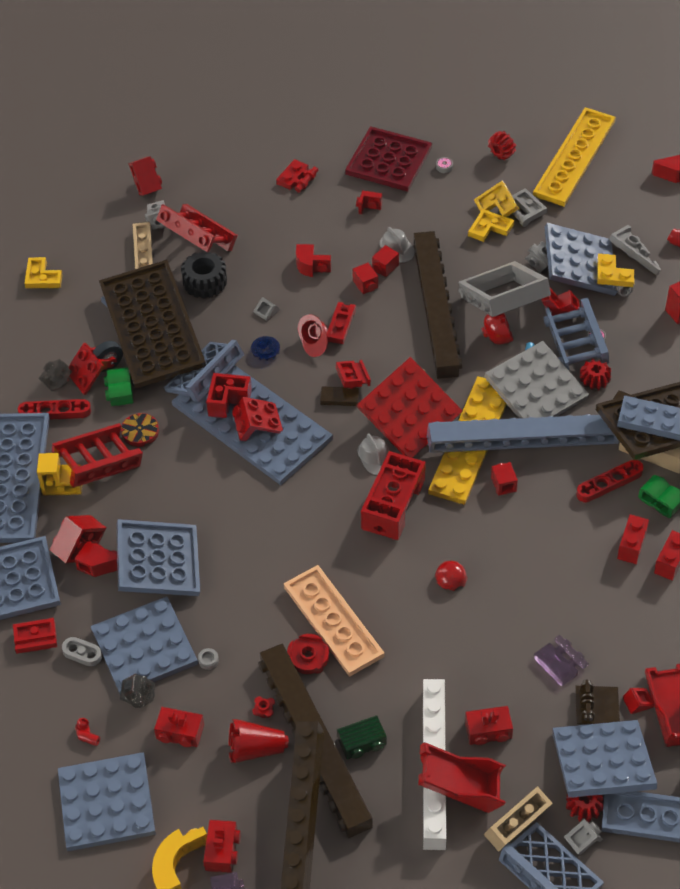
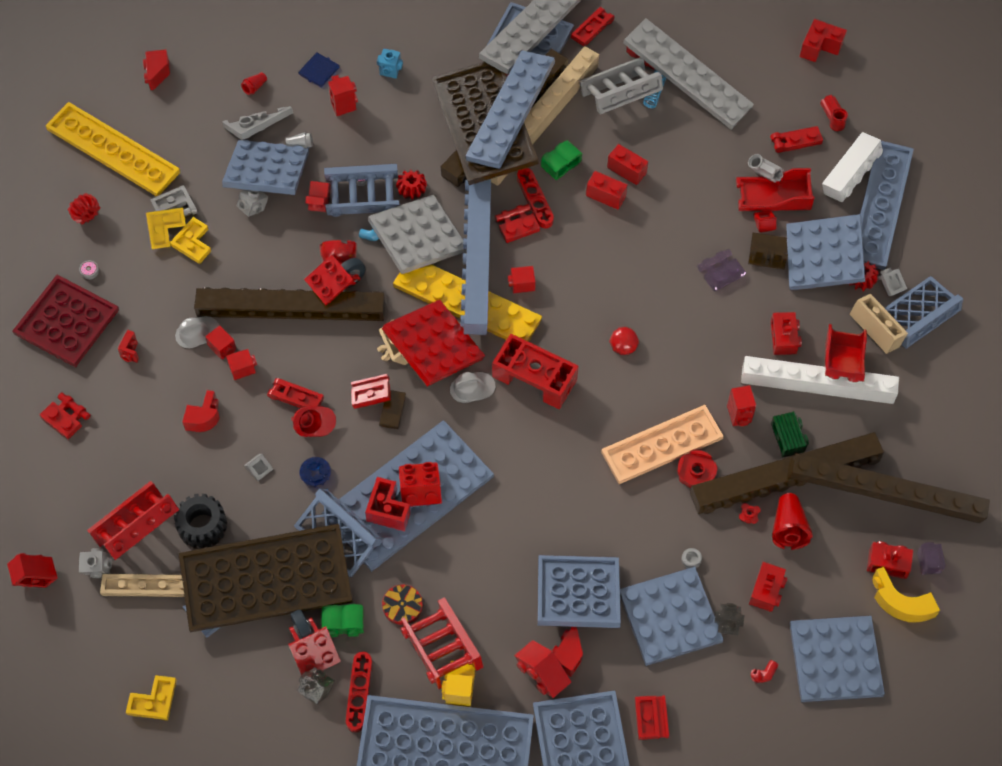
camera: 85 degrees left, 10 degrees up
light grey plate [62,637,102,666] -> none
light grey window [458,261,551,317] -> none
yellow plate [597,254,634,287] -> none
none -> red plate [304,254,366,306]
none -> red plate [494,204,540,243]
none -> red brick [727,385,756,426]

